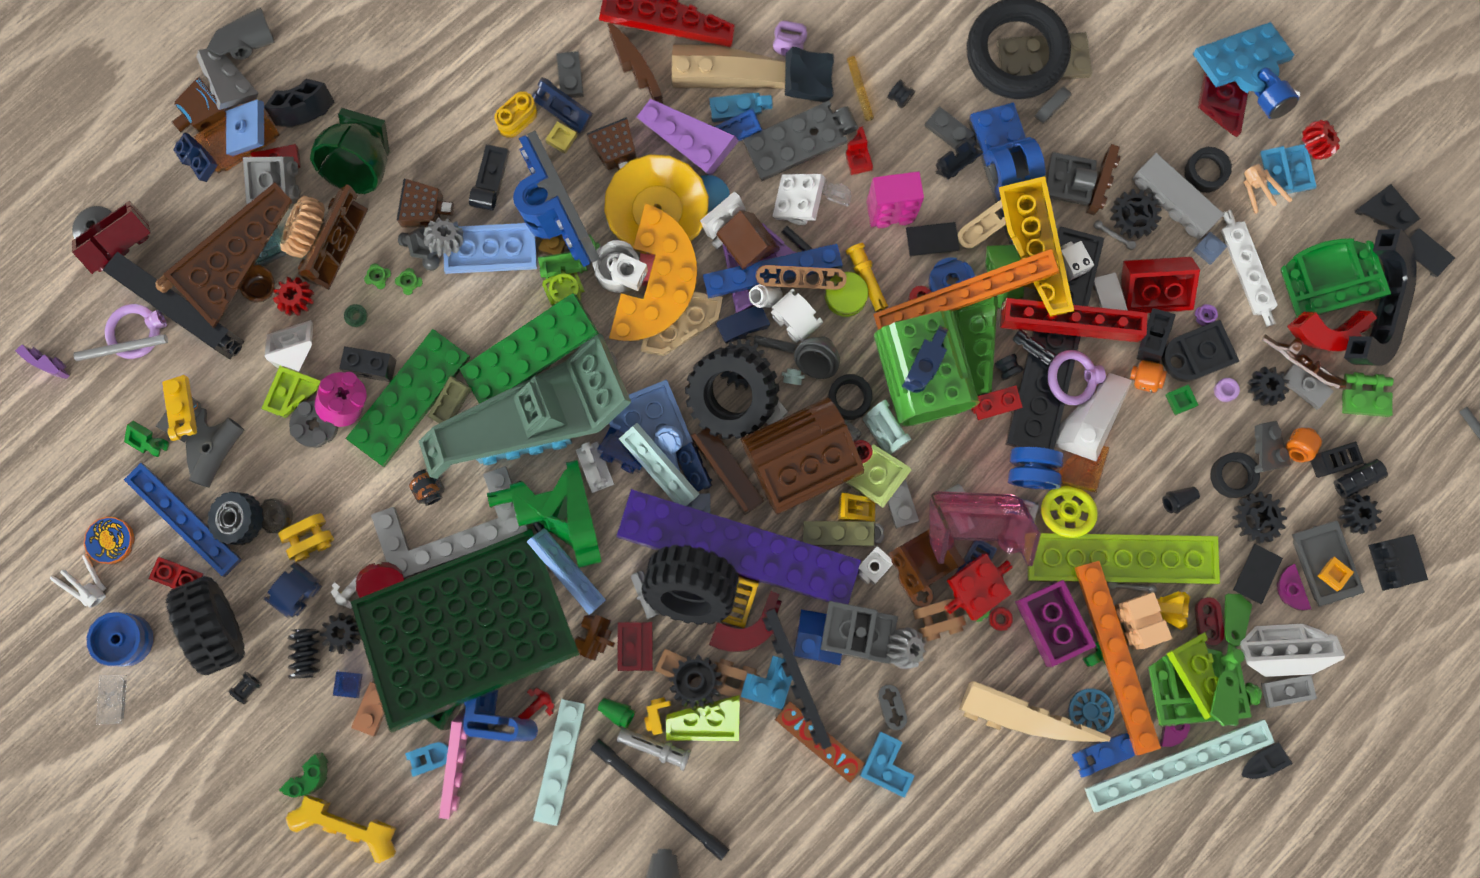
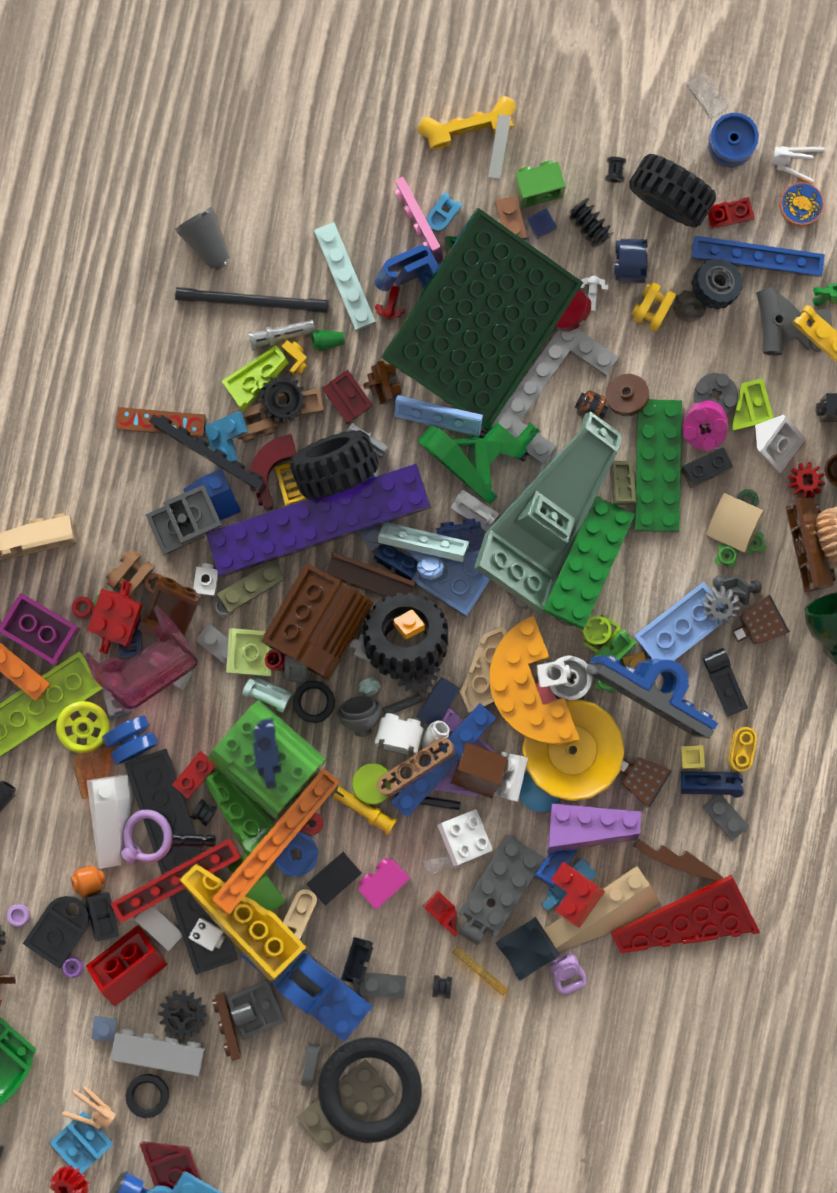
camera: 150 degrees right, 5 degrees up
green cylinder [279,753,328,798] -> none
black gear [320,613,361,654] -> none
yellow slope [838,493,875,522] -> none
dark azure plate [860,731,915,798] -> none
dark grey beam [877,685,907,730] -> none
light grey gear [887,628,927,669] -> none
light grey hinge [1094,221,1136,250] -> none
green plate [1165,384,1199,416] -> none
white plate [1221,210,1278,327] -> none
none -> light orange plate [393,610,425,640]
none -> white sticker [488,114,511,179]
none -> bright green brick [514,161,566,209]
none -> red brick [551,862,605,928]
none -> reddish brown plate [605,374,649,416]
none -> tan slope [706,493,764,554]

